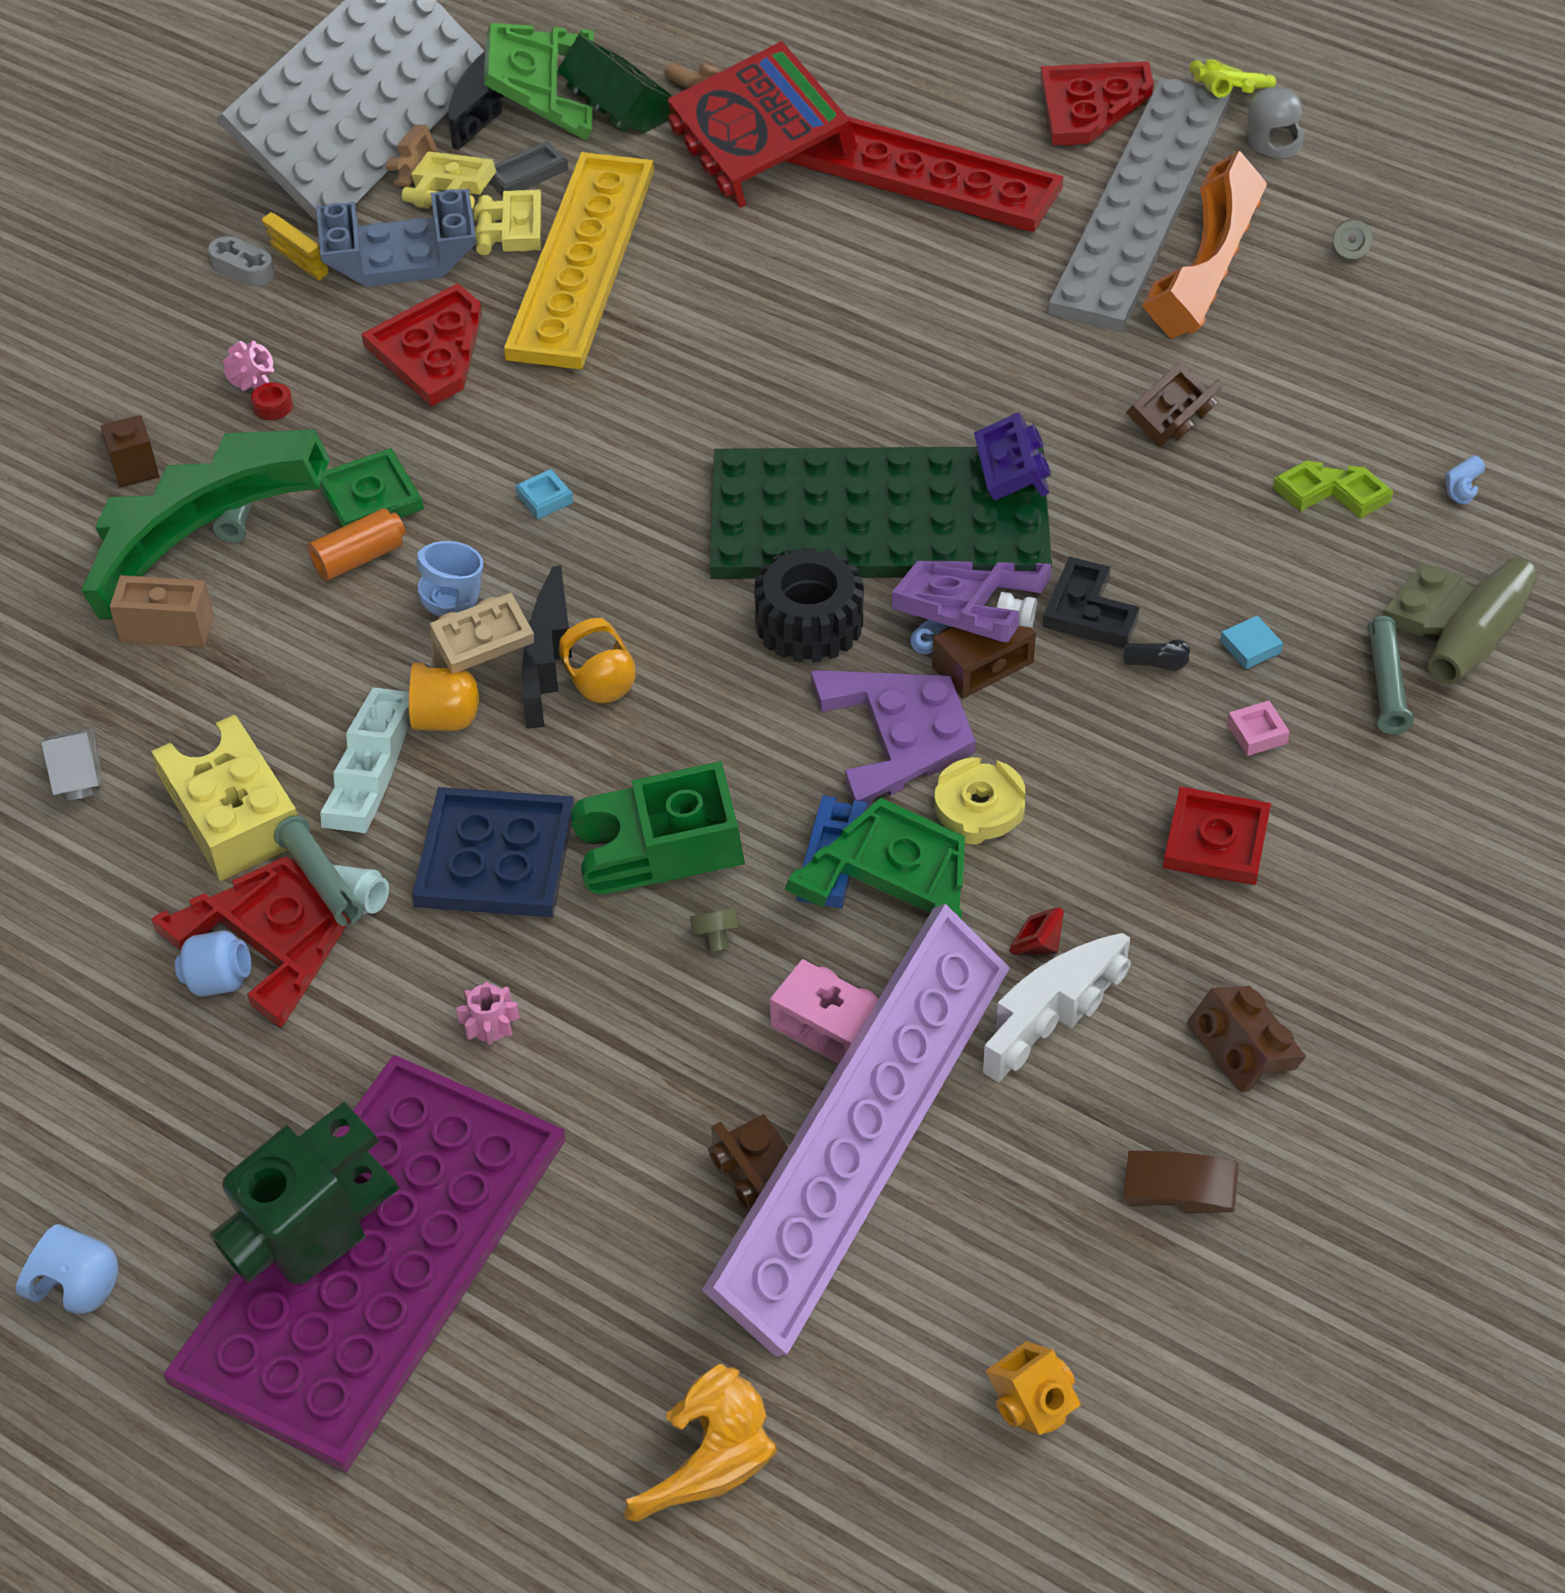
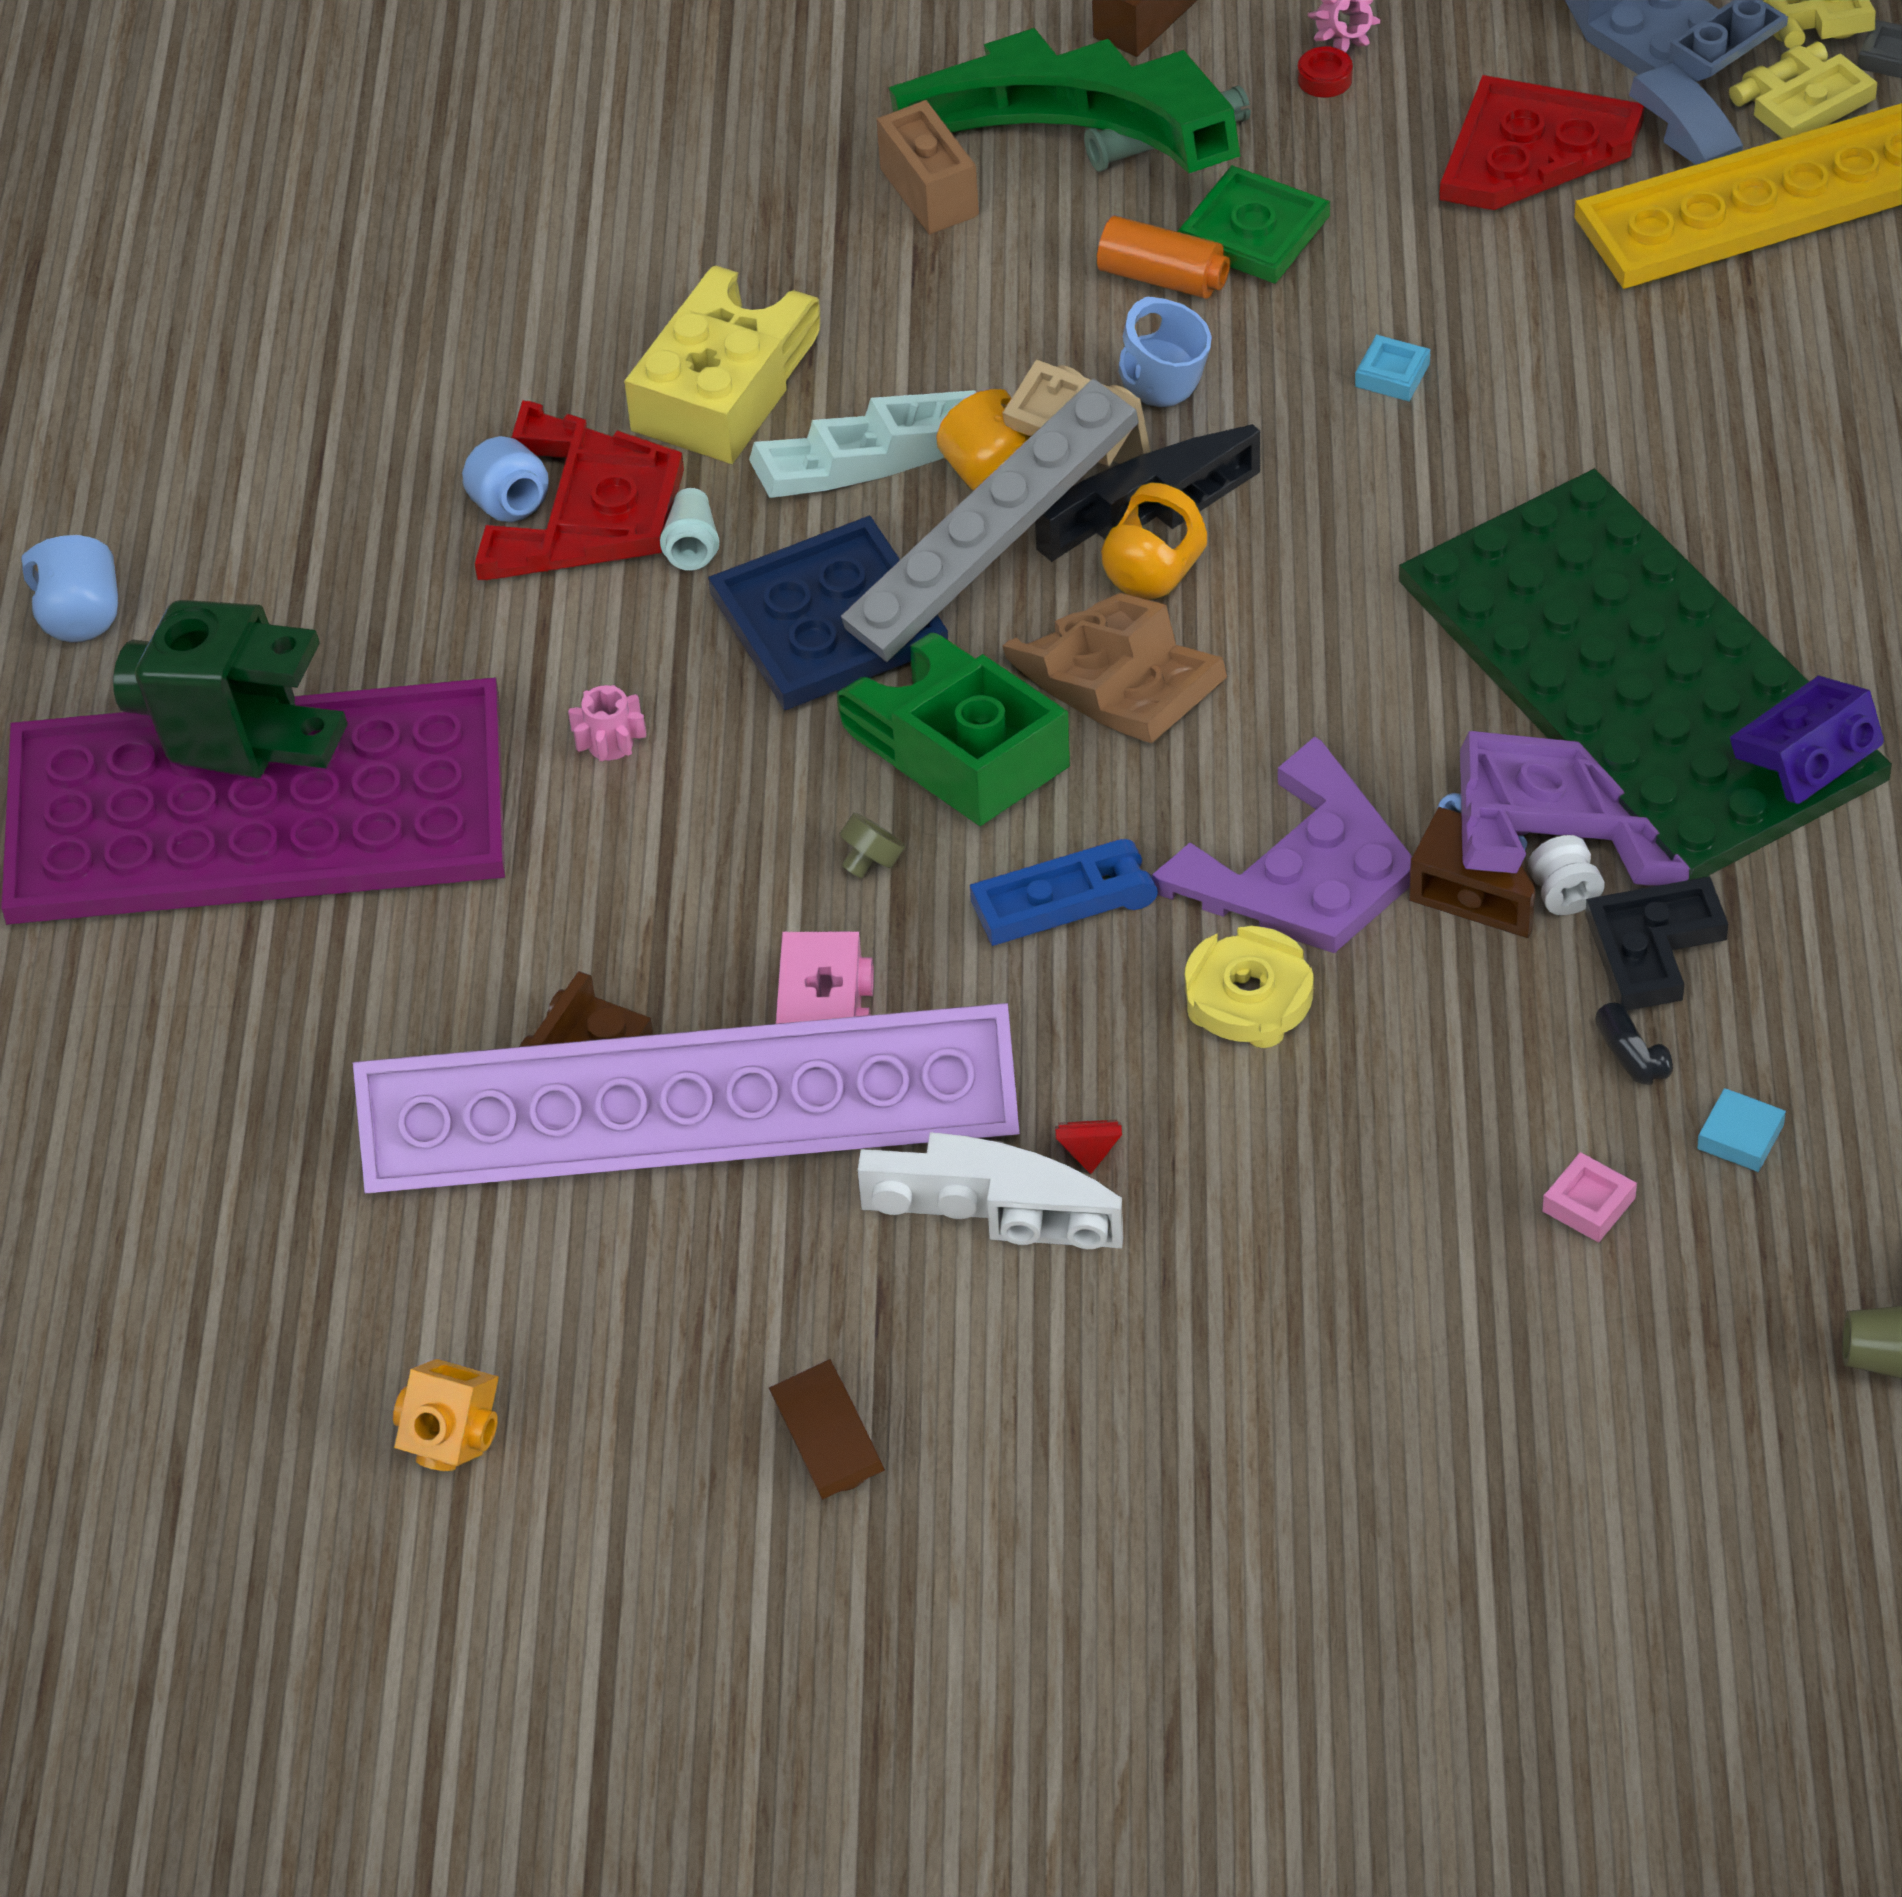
camera: 60 degrees right, 0 degrees up
light grey slope [41,727,102,801] -> none
sand green pin [274,816,364,926] -> none
light orange hair [624,1363,777,1522] -> none
black tyre [754,548,864,663] -> none
green wing [784,798,965,920] -> none
red plate [1163,786,1272,886] -> none
reddish brown bracket [1188,986,1306,1092] -> none
sand green pin [1367,616,1414,735] -> none
none -> light grey plate [841,378,1139,662]
none -> medium nougat slope [1003,593,1227,743]
none -> sand blue slope [1629,62,1743,165]

